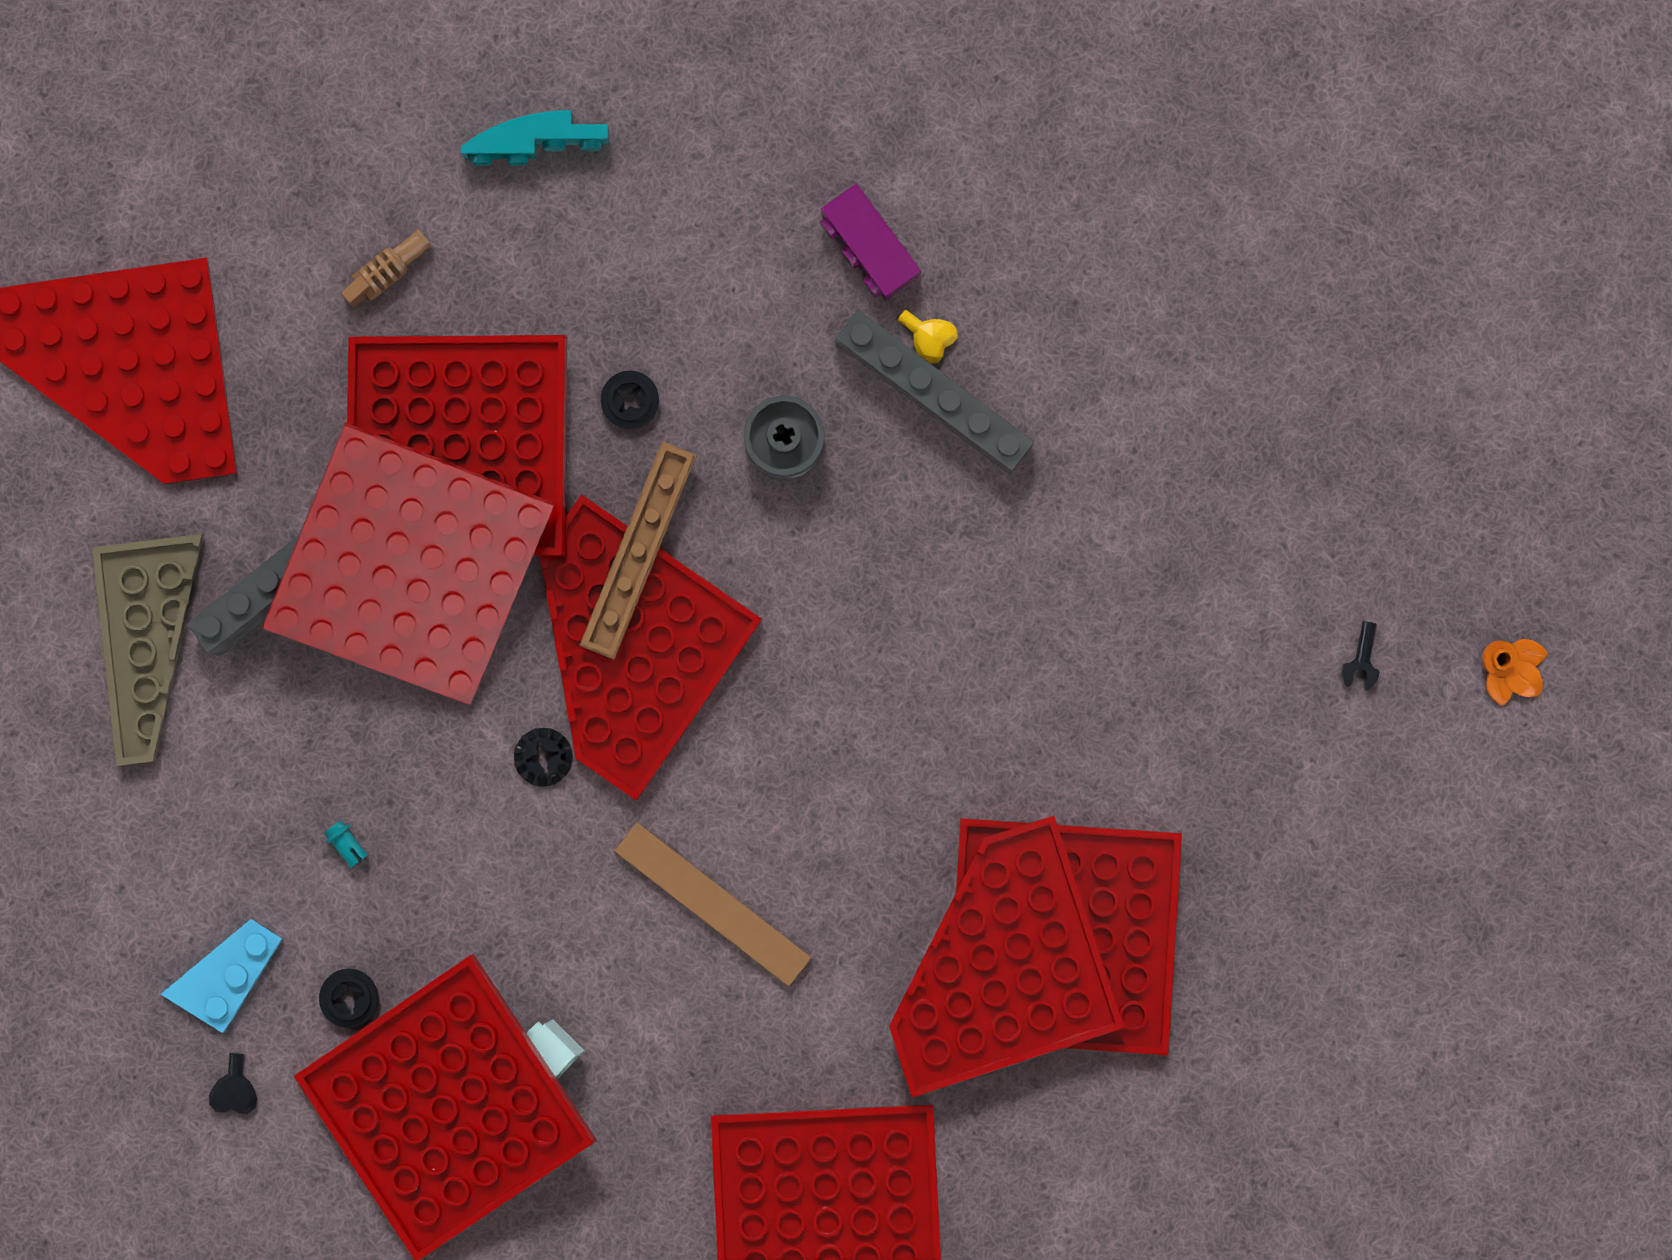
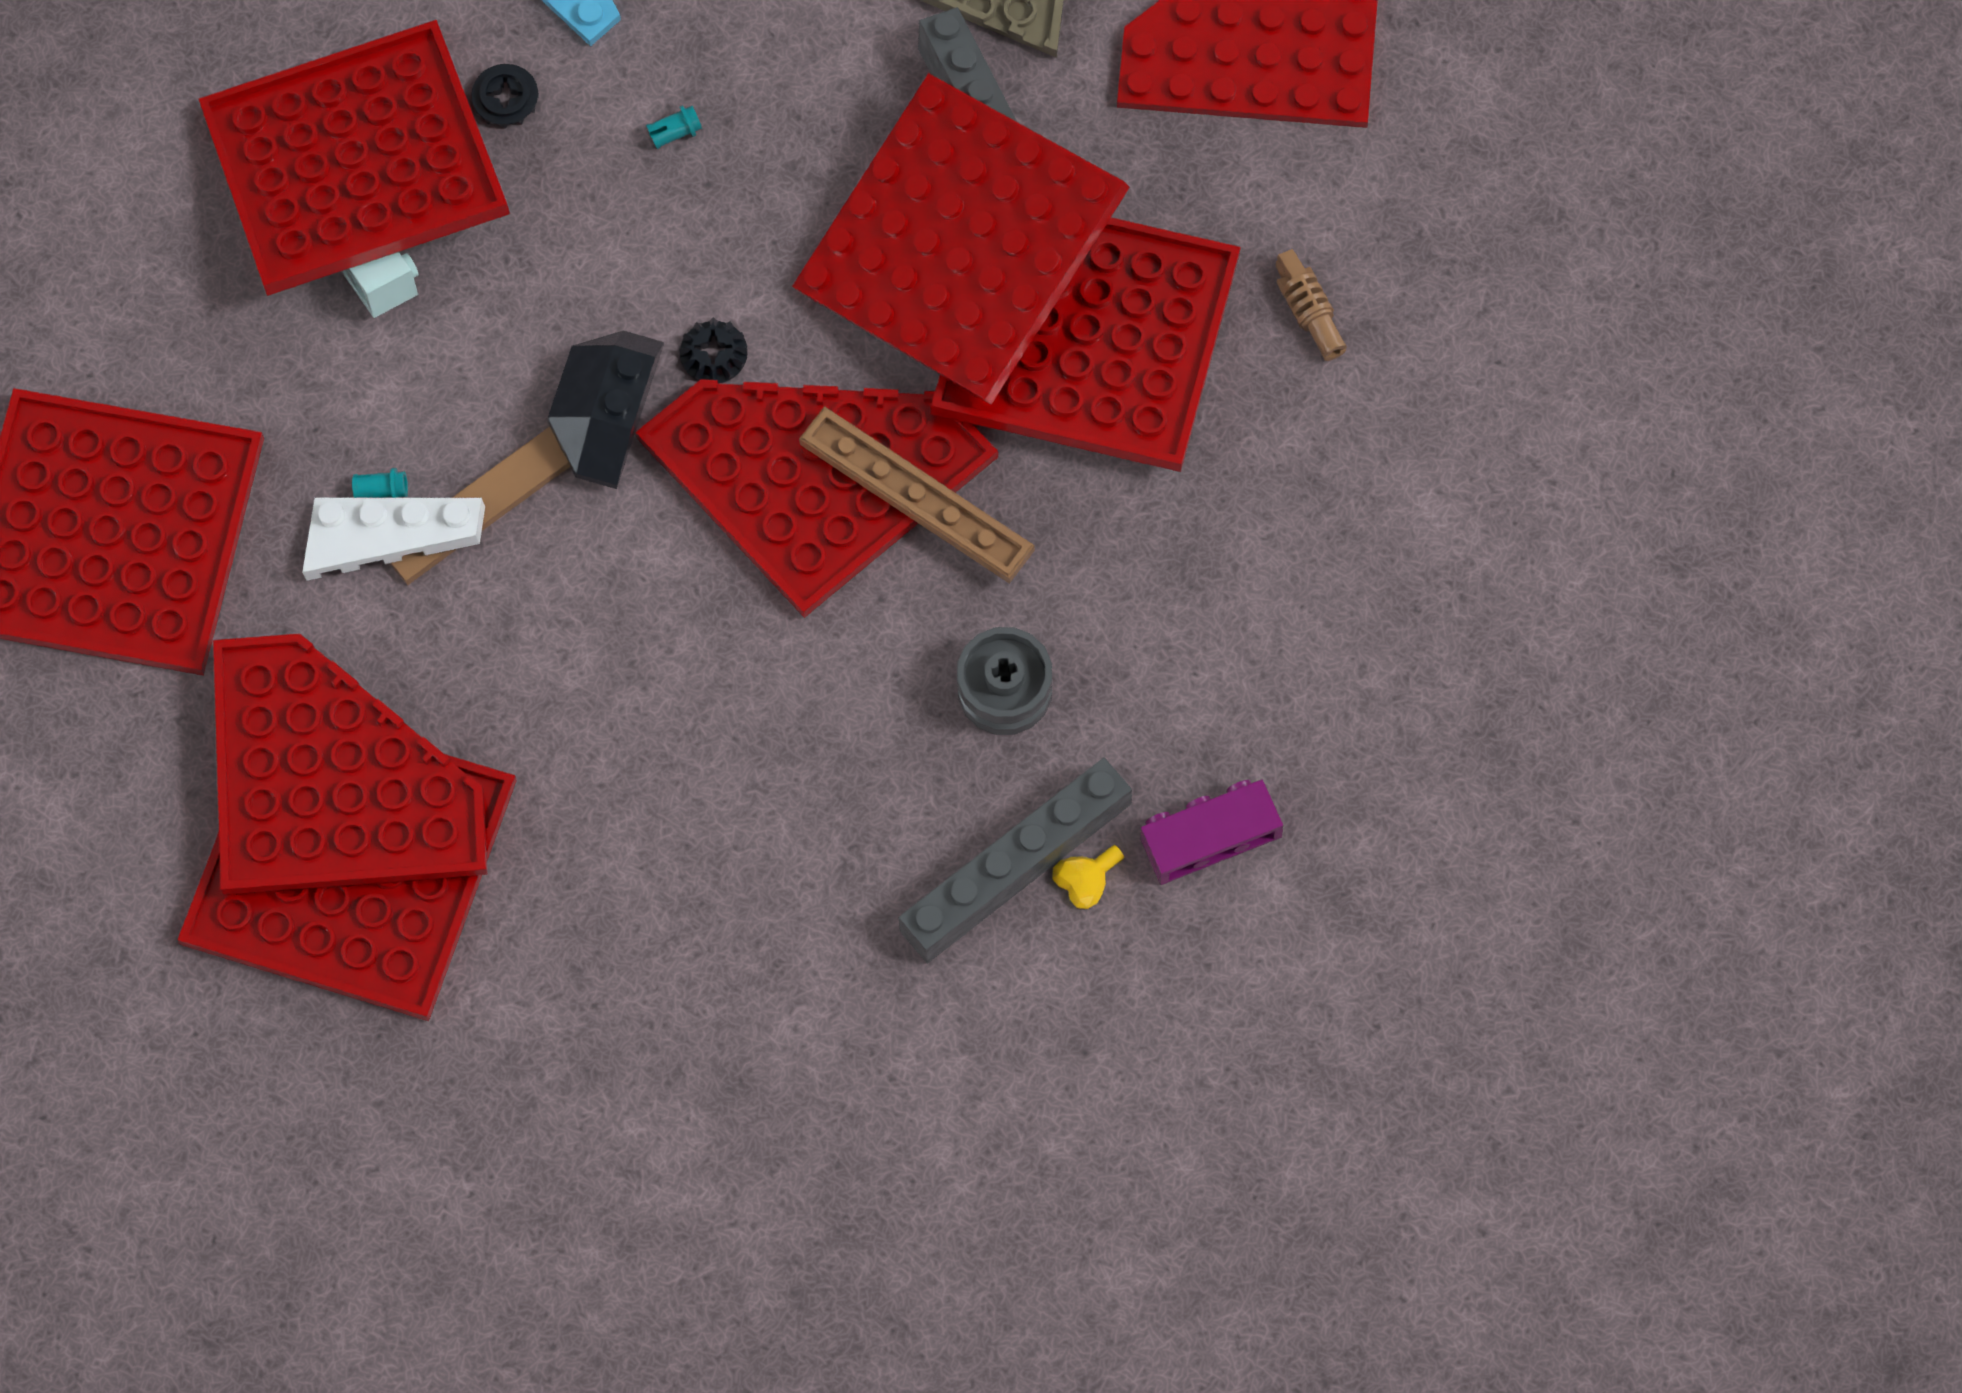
camera: 105 degrees right, 15 degrees down
teal slope [461,110,610,166] -> none
black gear [601,371,659,429] -> none
black bar [1341,621,1380,691] -> none
none -> white wing [302,498,485,581]
none -> teal pin [352,468,408,498]
none -> black wedge [547,330,664,489]

